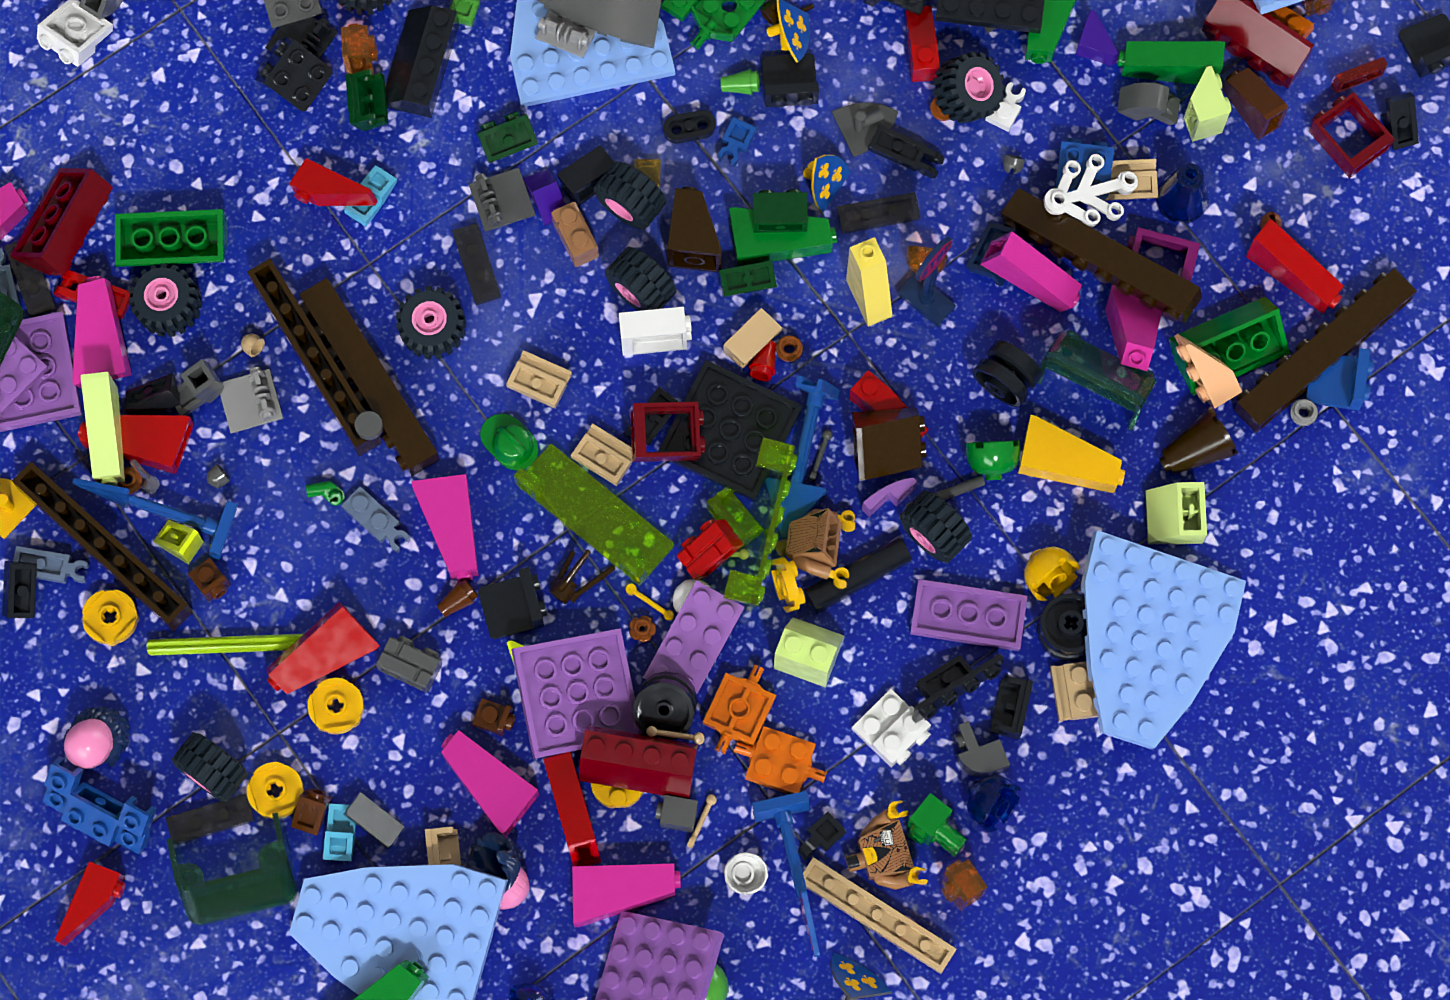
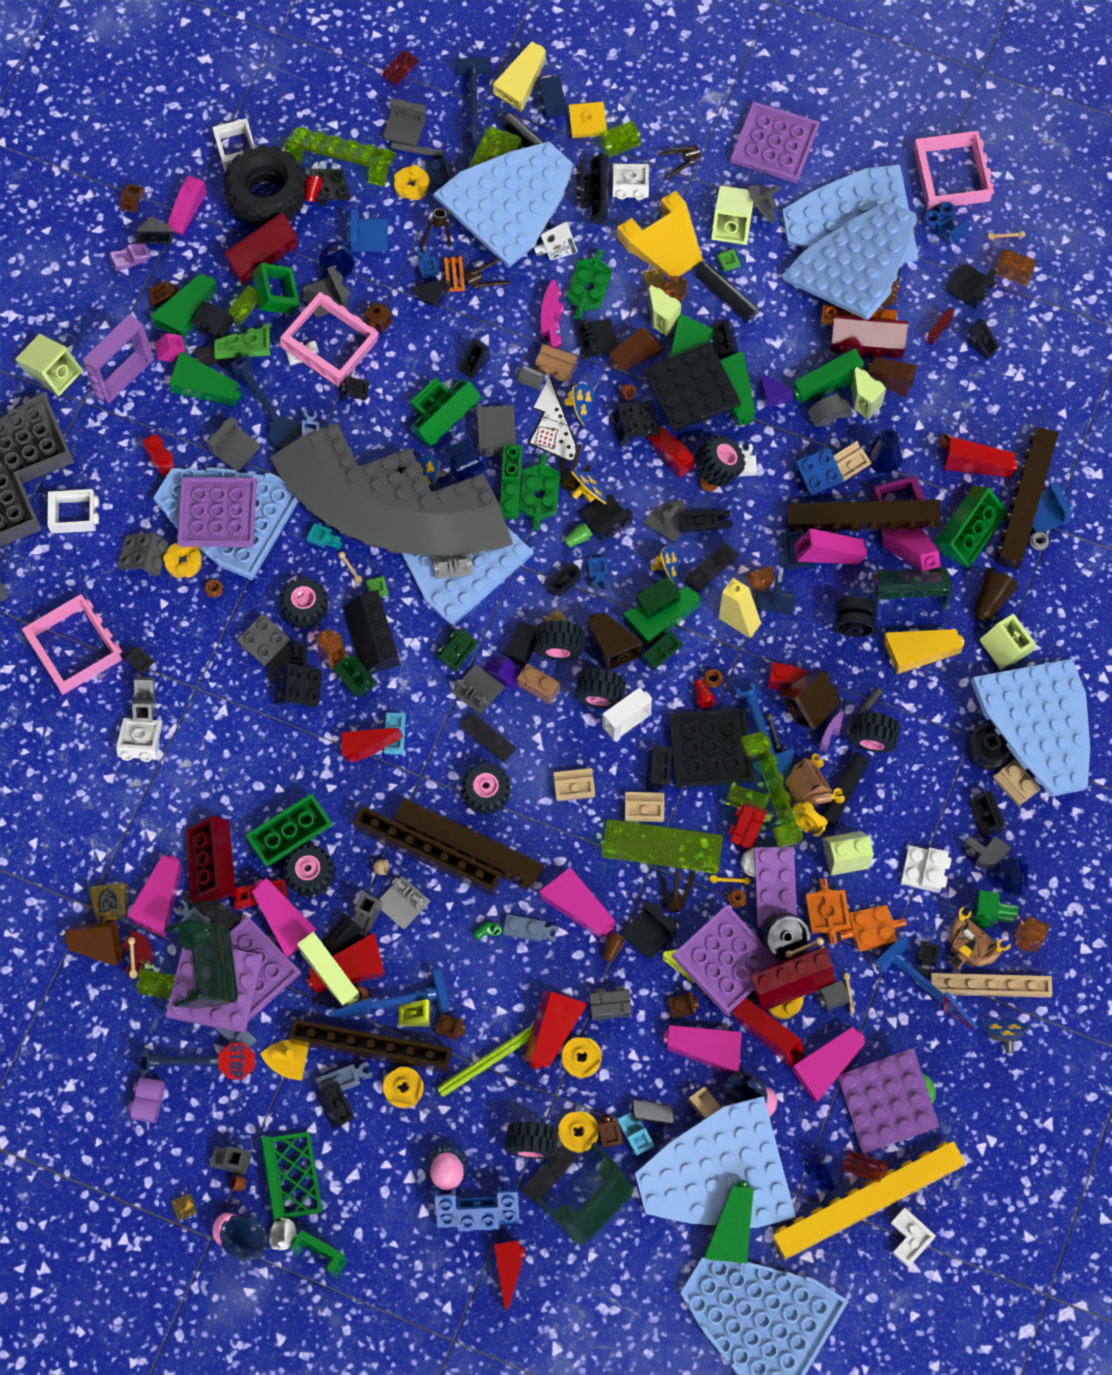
camera: 30 degrees left, 5 degrees down
clear hand [129,458,160,494] -> none
dark grey hinge [207,464,231,488] -> none
dark grey tile [355,411,383,440] -> none
green piece [480,414,538,471] -> none
dark red window [630,402,705,462] -> none
tan hinge [723,308,783,369] -> none
white hair [724,852,768,895] -> none
medium lavender plate [910,579,1028,651] -> none
black bracket [912,654,1004,723] -> none
green cylinder [965,440,1020,480] -> none
dark grey hinge [1003,154,1025,175] -> none
yellow cylinder [1024,546,1080,601] -> none
white plant [1044,154,1138,227] -> none
light nougat slope [1175,334,1242,408] -> none
dark red window [1309,92,1395,179] -> none

